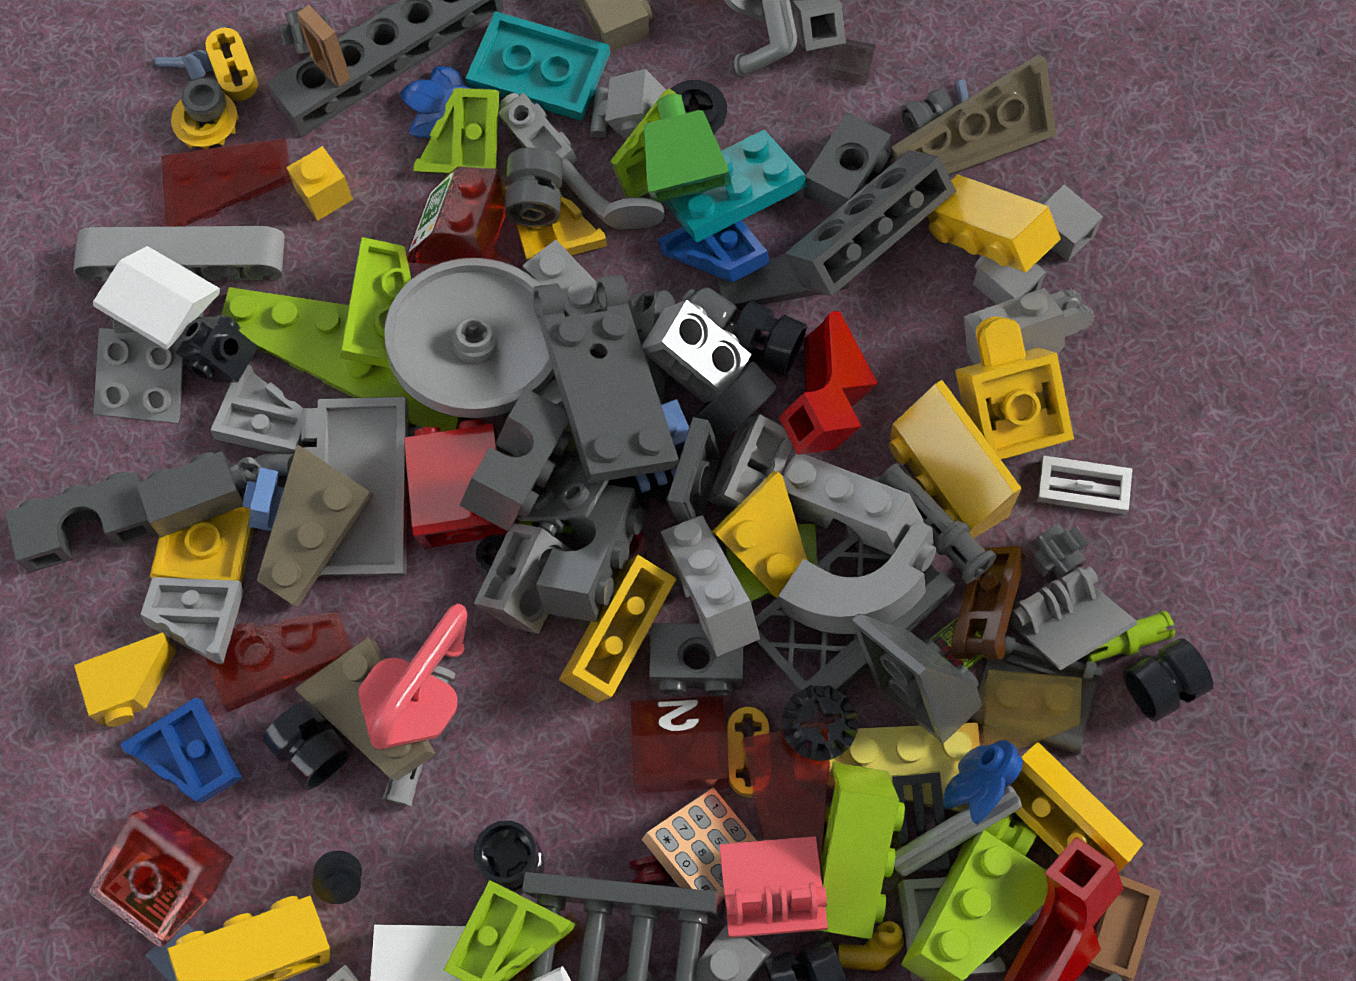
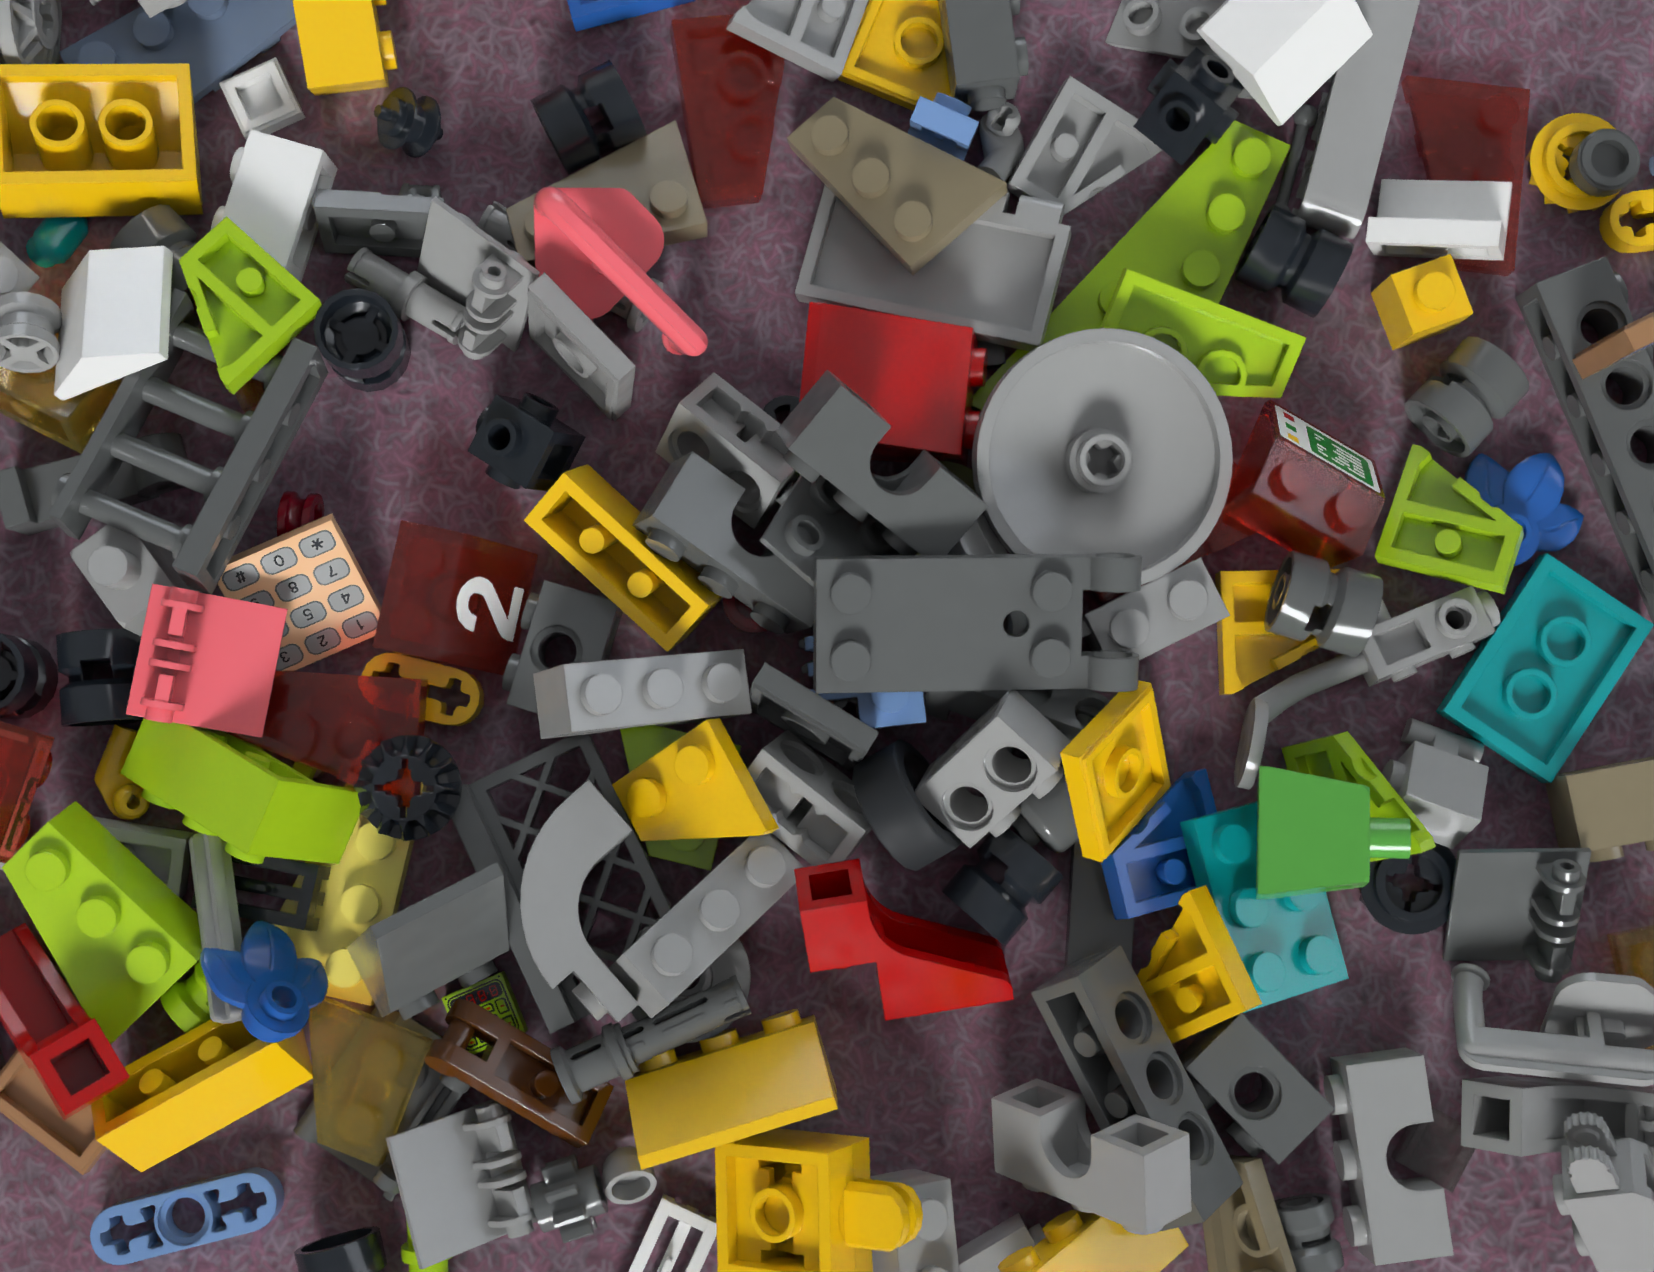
camera: 100 degrees right, 15 degrees up
none -> medium blue beam [90,1167,284,1265]
none -> dark grey hinge [313,183,445,258]
none -> light grey pin [345,247,465,345]
none -> light grey hinge [417,196,540,360]
none -> black brick [468,392,585,491]
none -> light grey tile [527,273,636,421]
none -> light grey hinge [602,1145,657,1204]
none -> light grey arch [991,1078,1192,1235]
none -> yellow tile [1060,680,1171,862]
none -> yellow wing [1137,885,1262,1044]
none -> black wheel [1234,204,1354,318]
none -> dark grey hinge [1266,104,1318,214]
none -> light grey arch [1323,1047,1454,1266]
none -> white panel [1366,179,1513,260]
none -> dark grey wheel [1404,336,1529,458]
none -> dark grey hinge [1442,848,1591,983]

